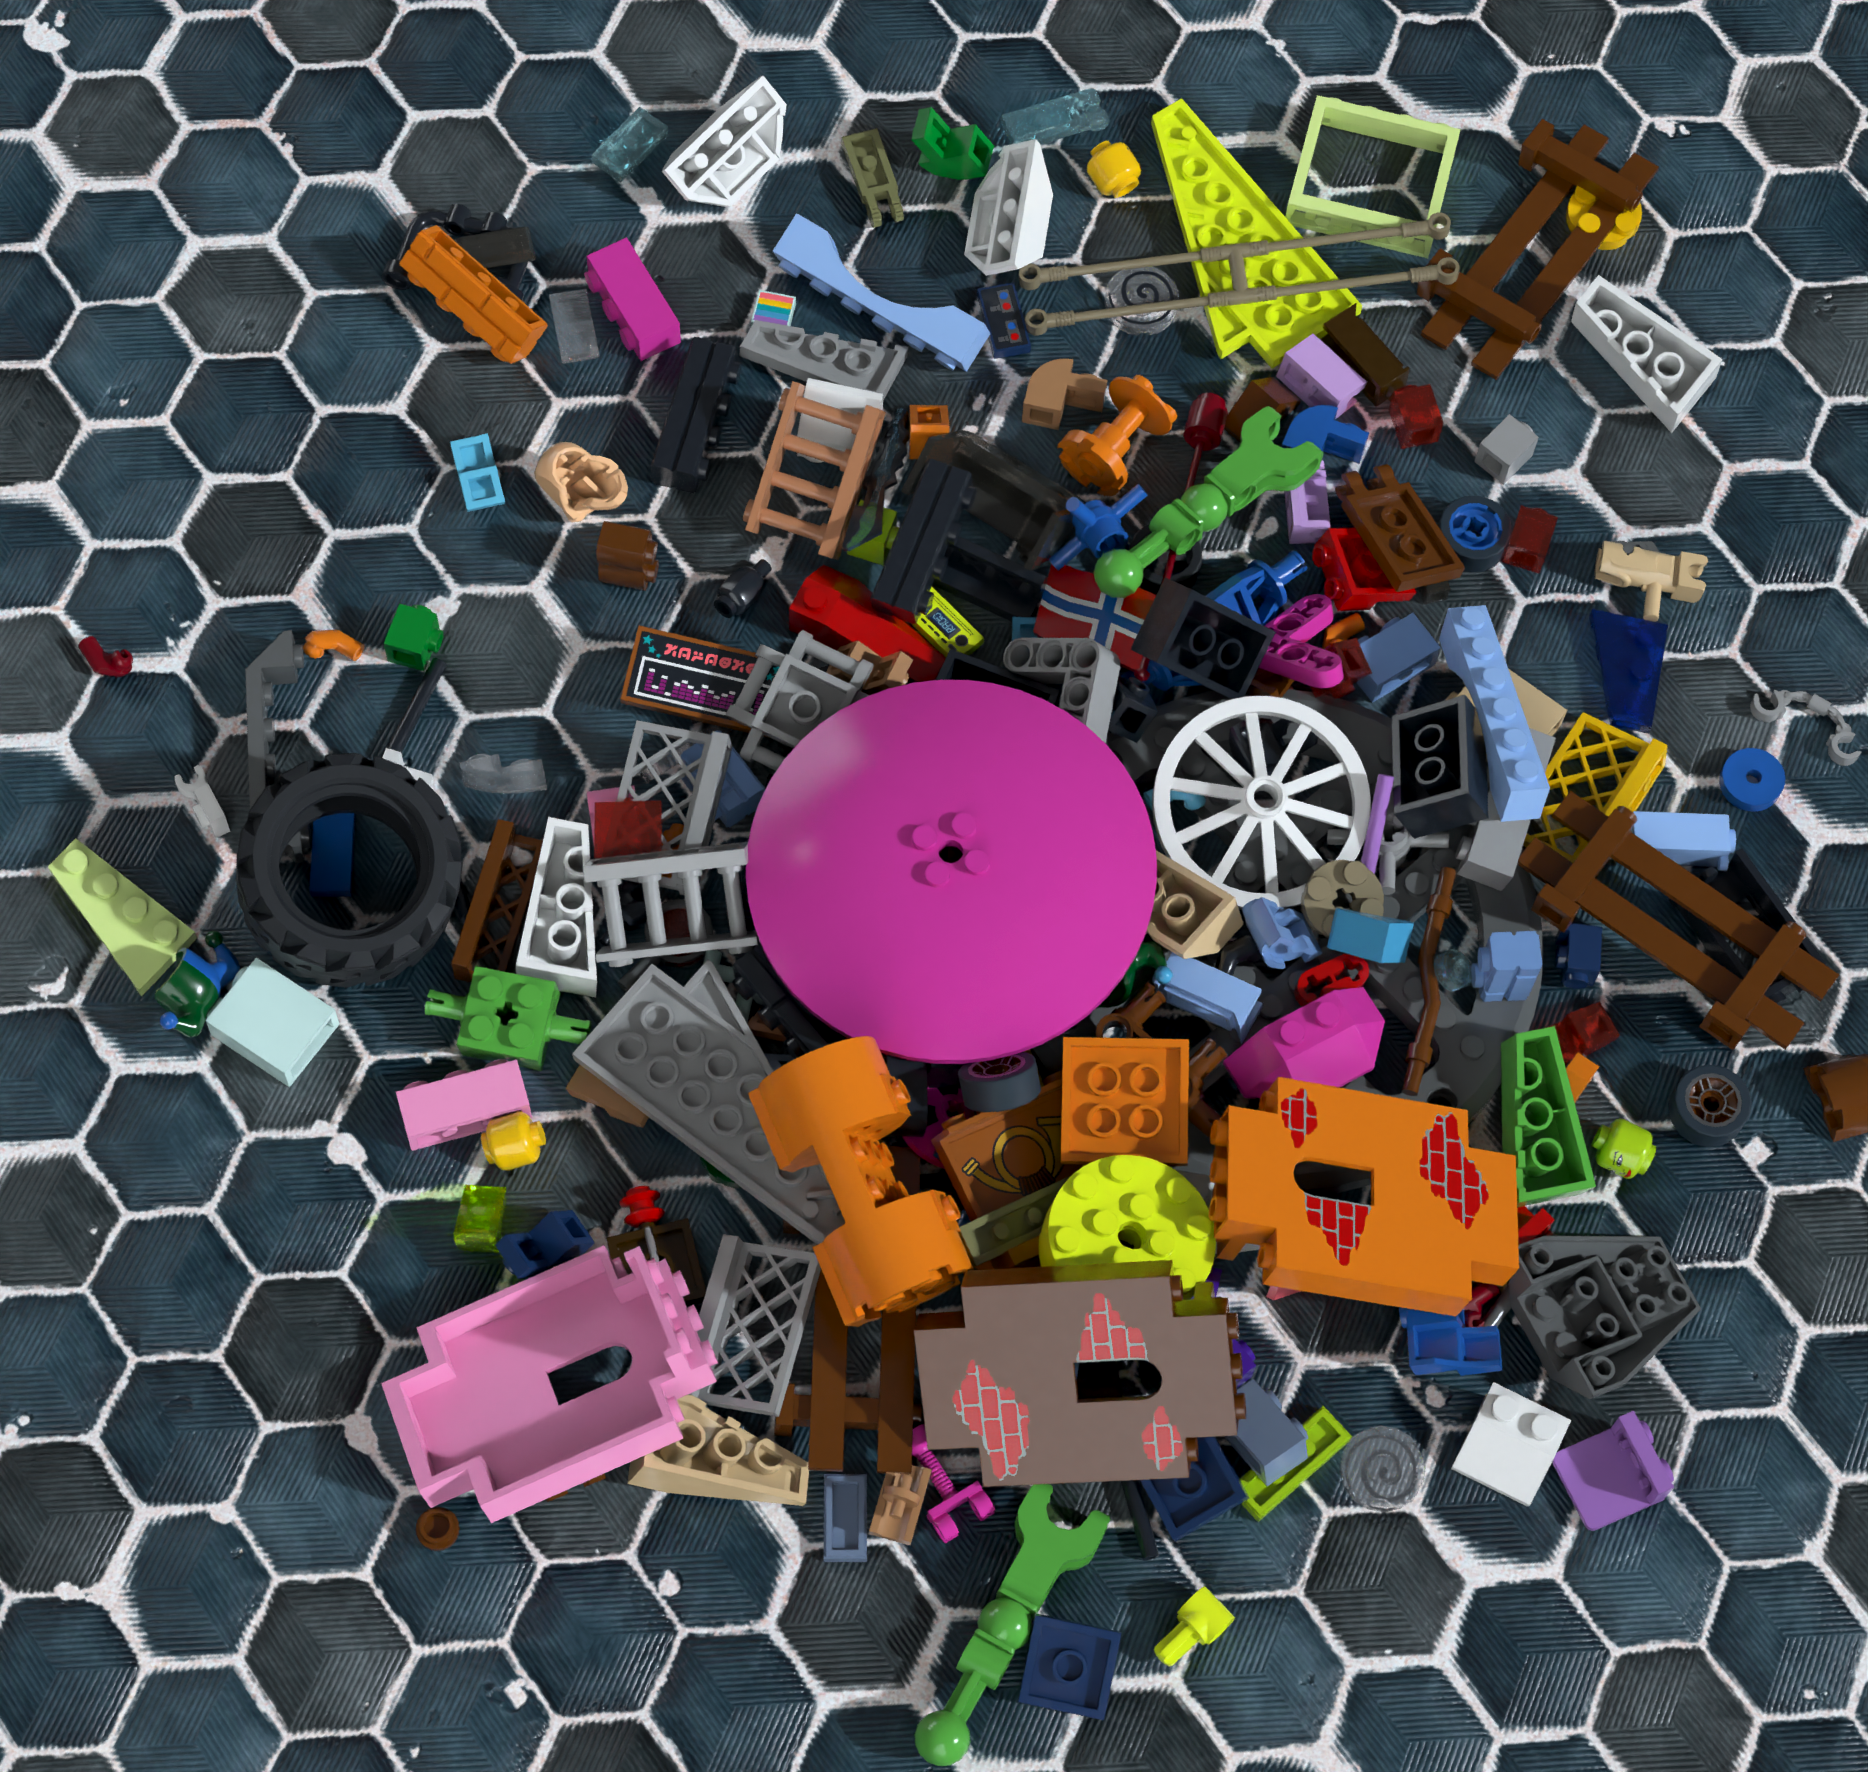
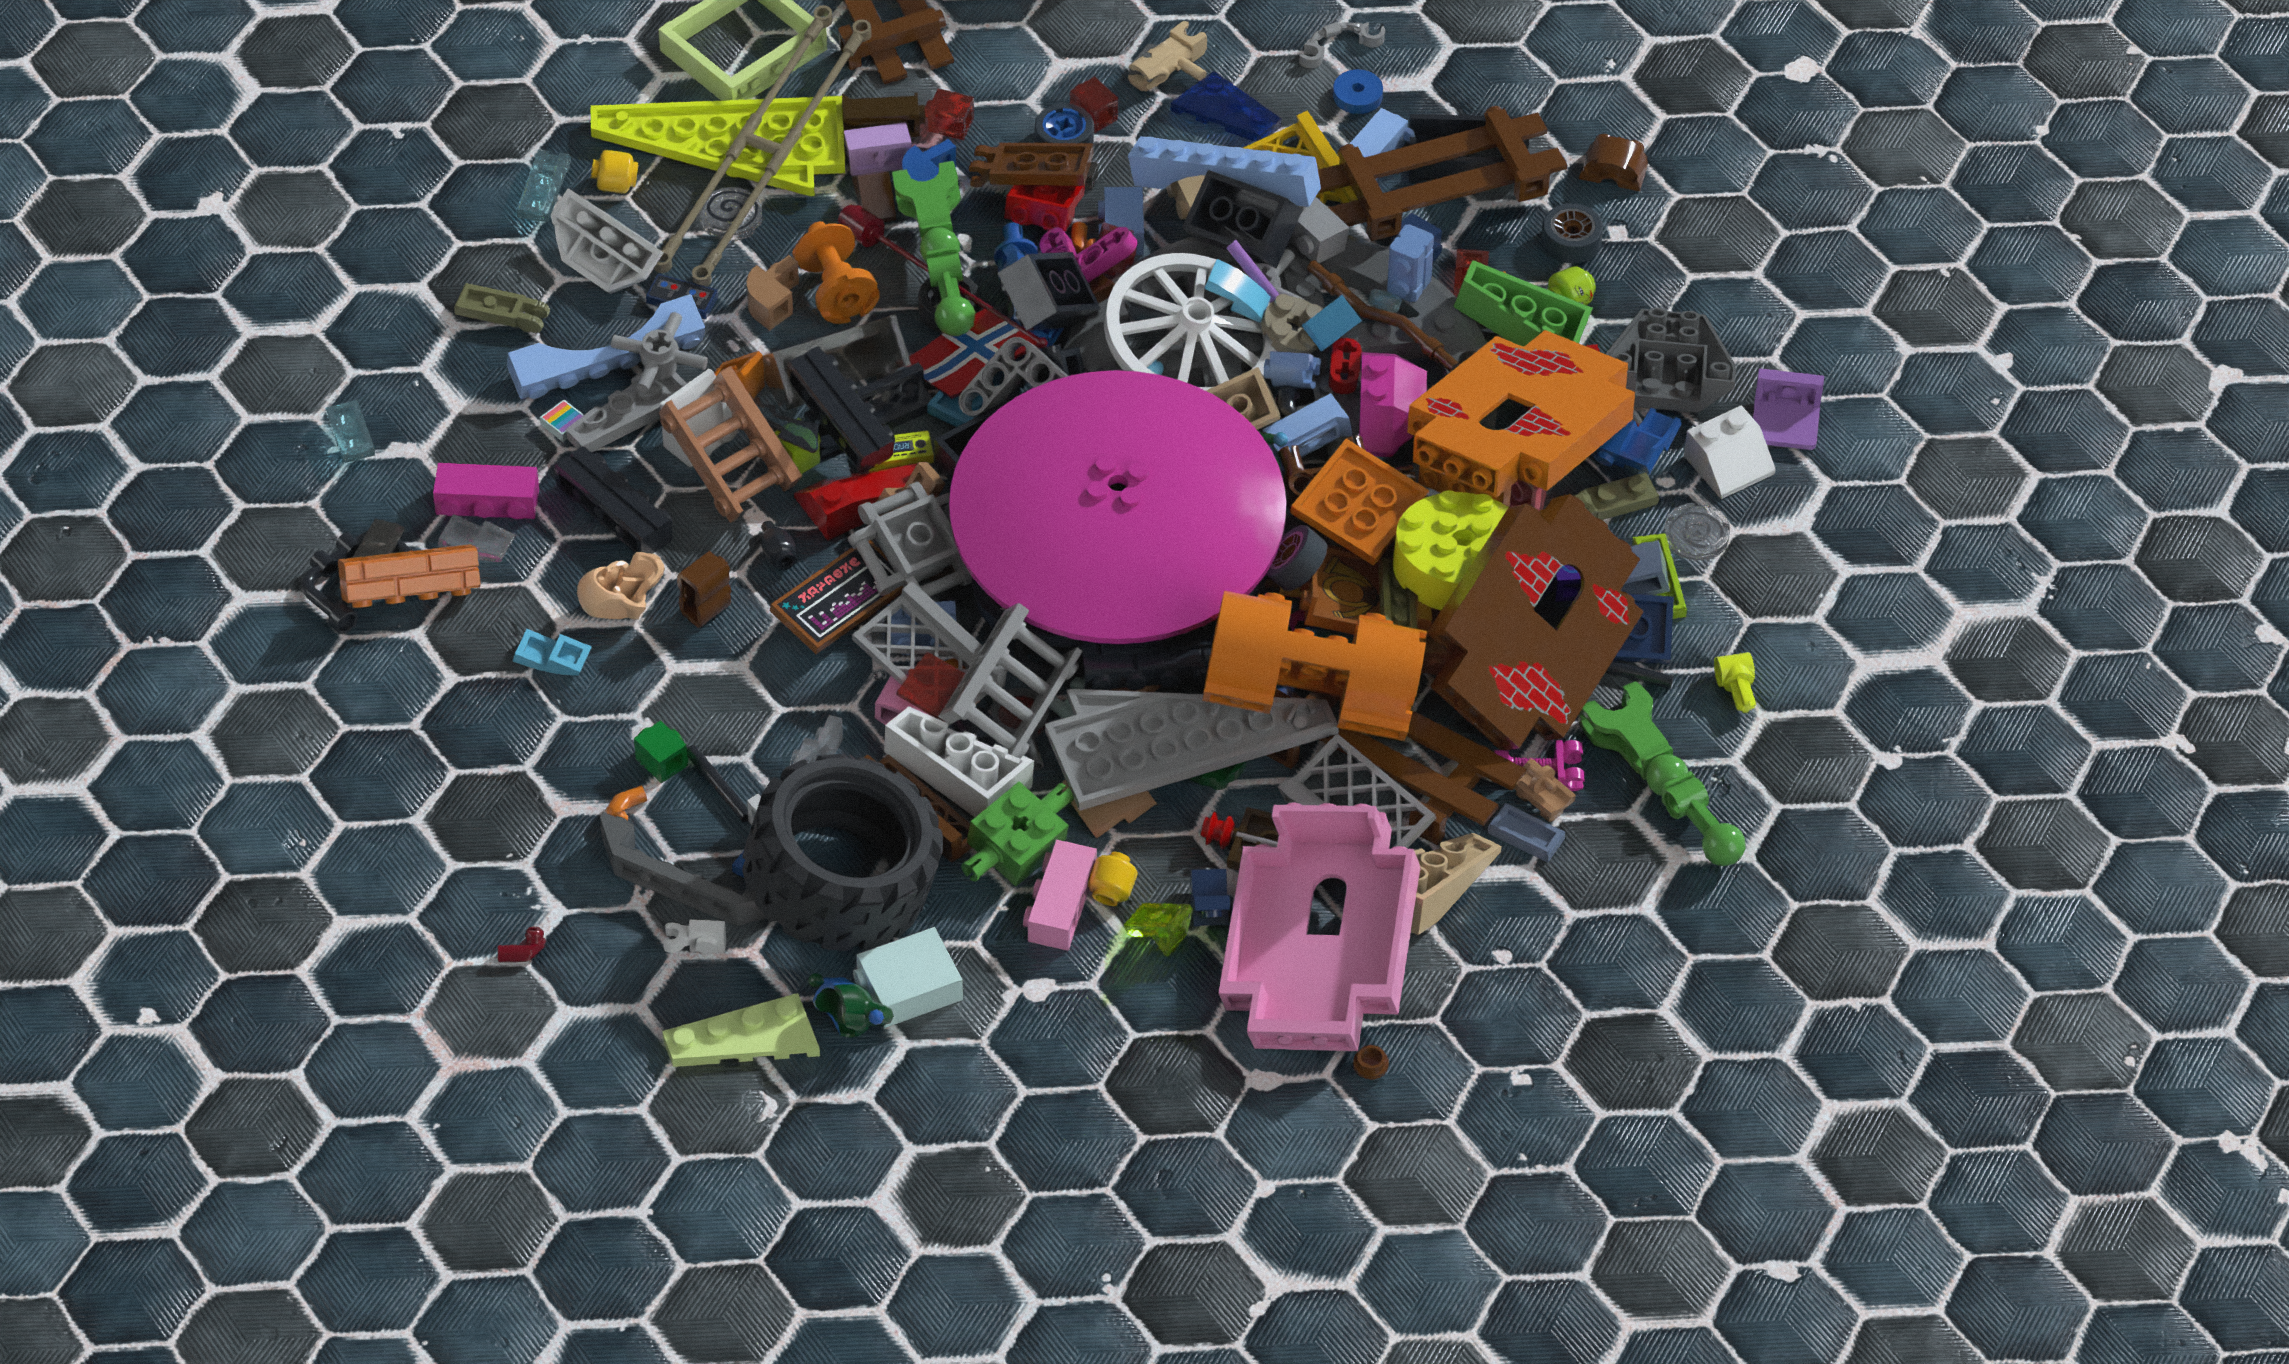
camera: 55 degrees left, 15 degrees down
white wedge [662,75,786,207] -> none
green brick [911,107,994,180] -> none
dark blue hinge [1018,1614,1122,1720] -> none
blue bar [1049,484,1148,571] -> none
lavender hinge [1284,460,1331,544] -> none
light grey brick [1474,414,1539,485] -> none
none -> light grey bar [611,312,708,393]
none -> medium azure slope [1204,259,1271,323]
none -> olive hinge [1575,472,1659,520]

